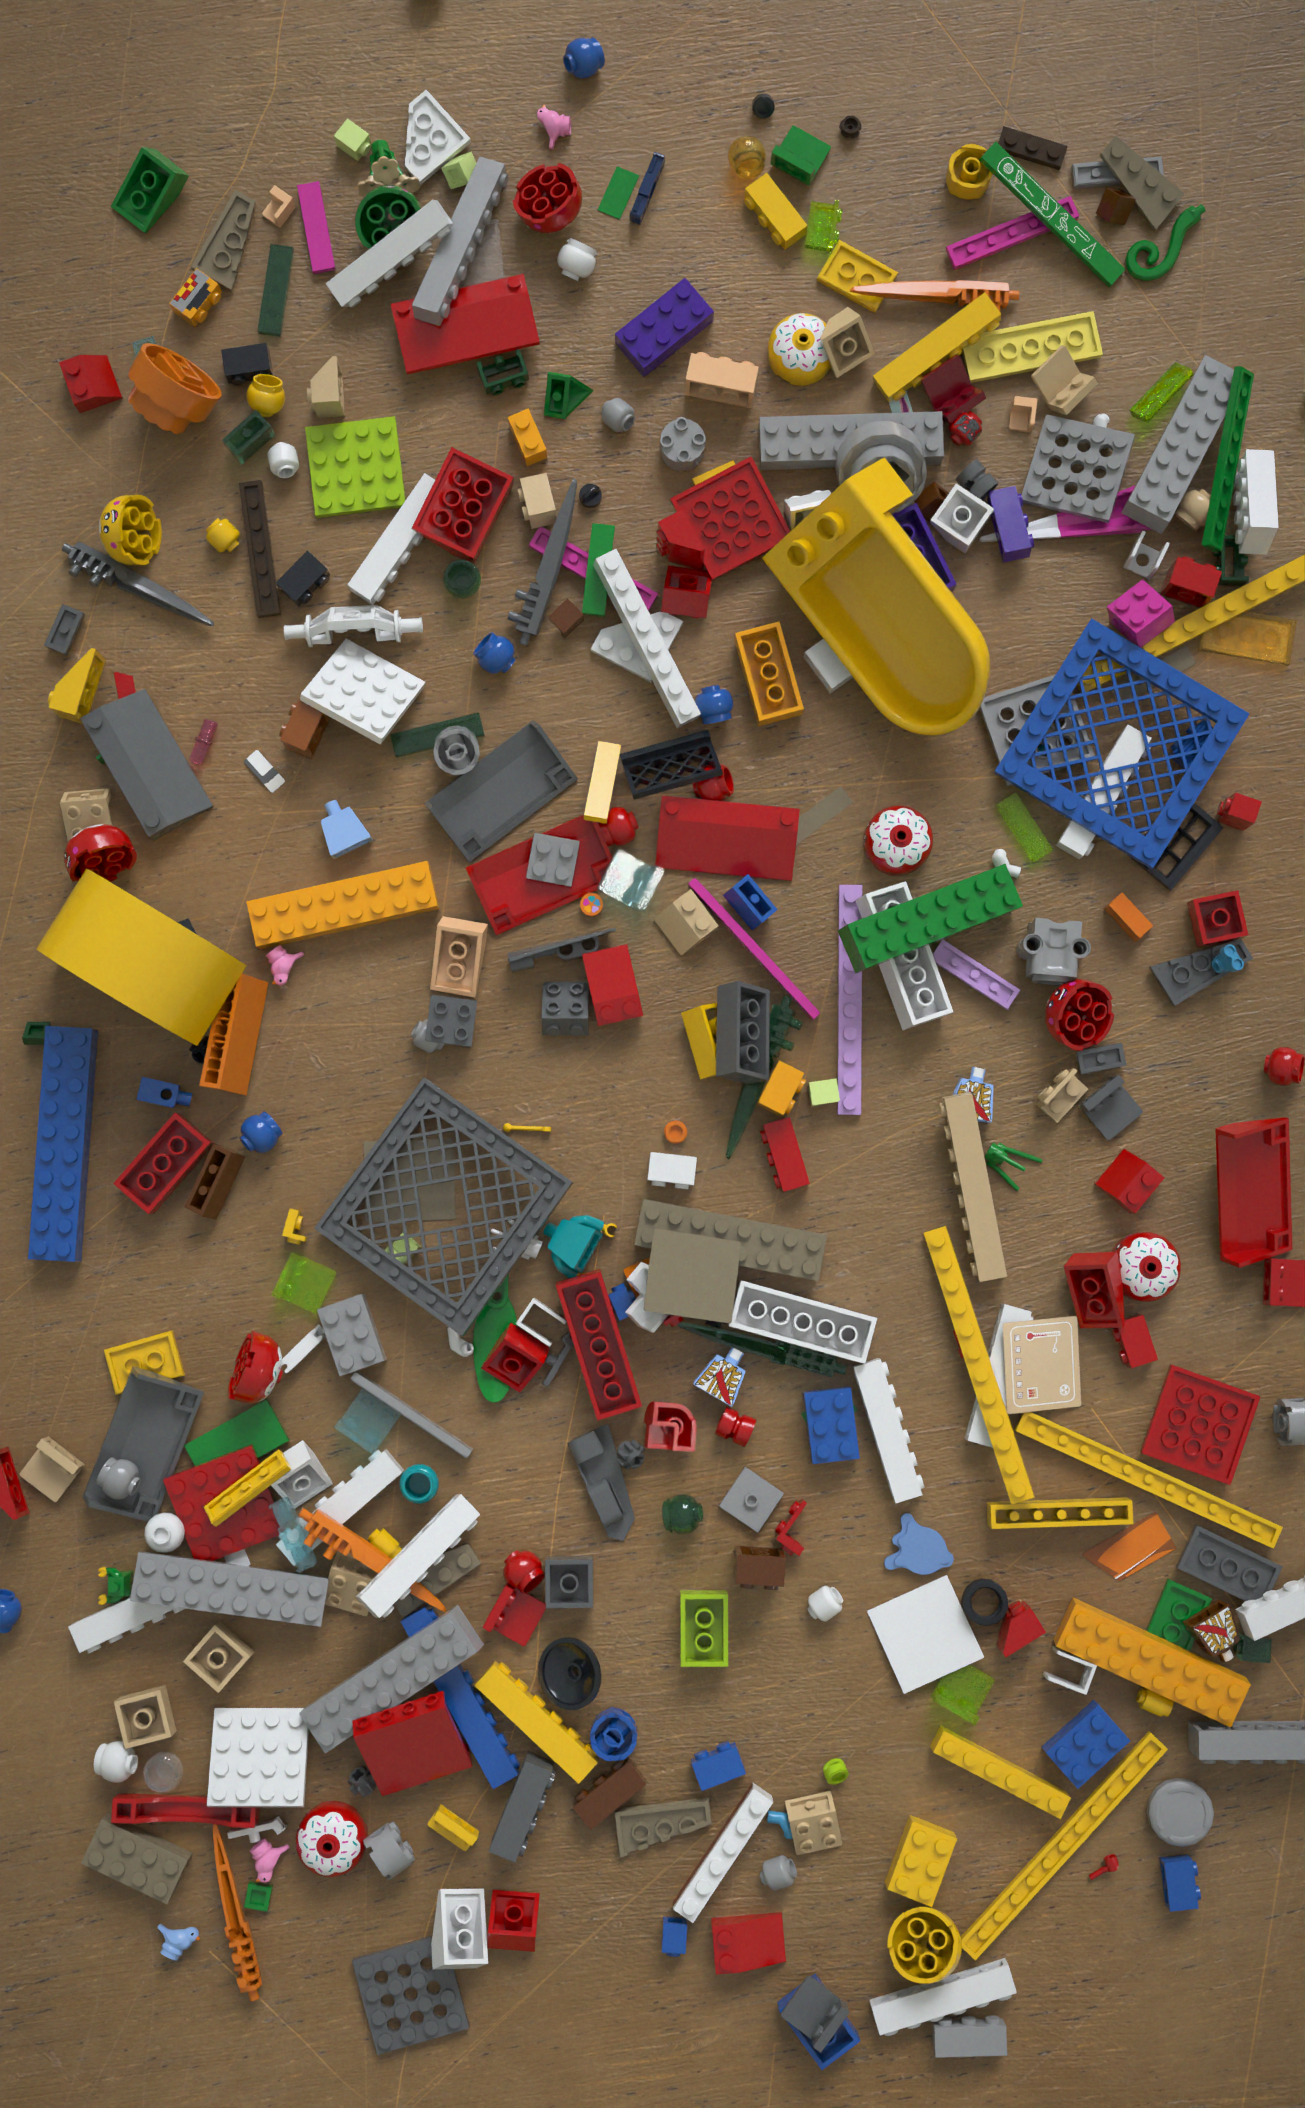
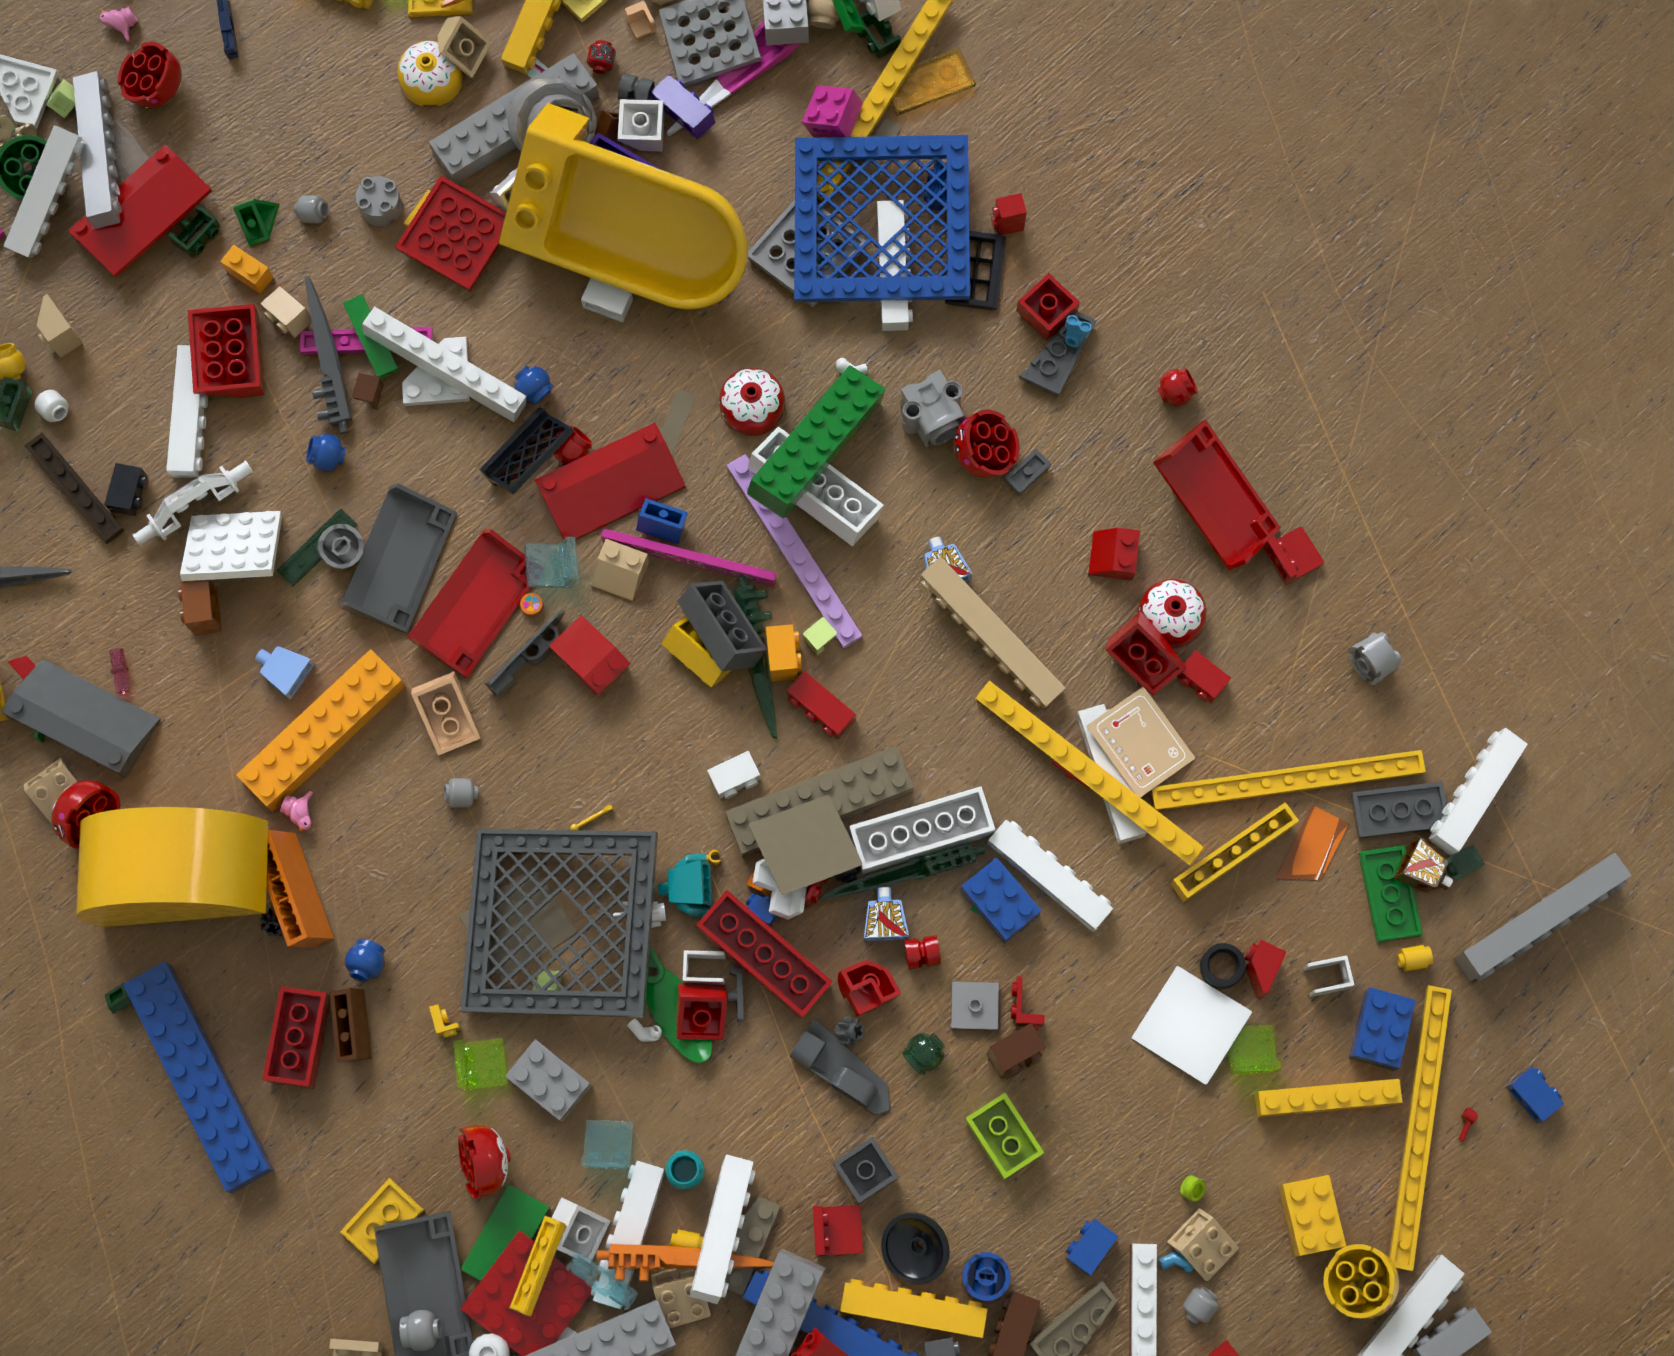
camera: 30 degrees left, 10 degrees down
blue torso [136,1077,192,1108] -> none
yellow head [205,518,240,553] -> none
white sticker [244,750,285,793] -> none
white piece [281,1324,326,1373] -> none
lime plate [305,416,406,518] -> none
light grey tile [351,1371,473,1458] -> none
dark grey bracket [425,995,477,1048] -> none
clear green piece [443,559,481,599] -> none
red piece [503,1550,545,1594] -> none
light grey plate [526,833,580,886] -> none
dark grey bracket [541,982,589,1036] -> none
white piece [557,238,597,281] -> none
black tile [579,484,602,508] -> none
yellow tile [584,741,621,824] -> none
green sticker [597,166,640,219] -> none
red piece [598,807,639,847] -> none
dark purple brick [615,278,714,377] -> none
red slope [656,509,705,570] -> none
red slope [661,565,712,619] -> none
orange tile [664,1120,687,1144] -> none
light nougat brick [685,352,759,408] -> none
light orange brick [734,621,804,727] -> none
white head [807,1586,843,1622] -> none
medium blue tile [884,1513,954,1575] -> none
dark red bracket [921,355,986,424] -> none
lavender plate [933,940,1020,1010] -> none
green plant [984,1142,1043,1191] -> none
clear neon green plate [996,793,1053,863] -> none
tan bracket [1035,1068,1088,1123] -> none
light orange brick [1053,1597,1251,1727] -> none
dark grey bracket [1078,1075,1143,1140] -> none
orange panel [1104,892,1153,942] -> none
white piece [1123,531,1170,580] -> none
red plate [1140,1364,1261,1485] -> none
light grey piece [1146,1778,1214,1847] -> none
red brick [1160,556,1222,608] -> none

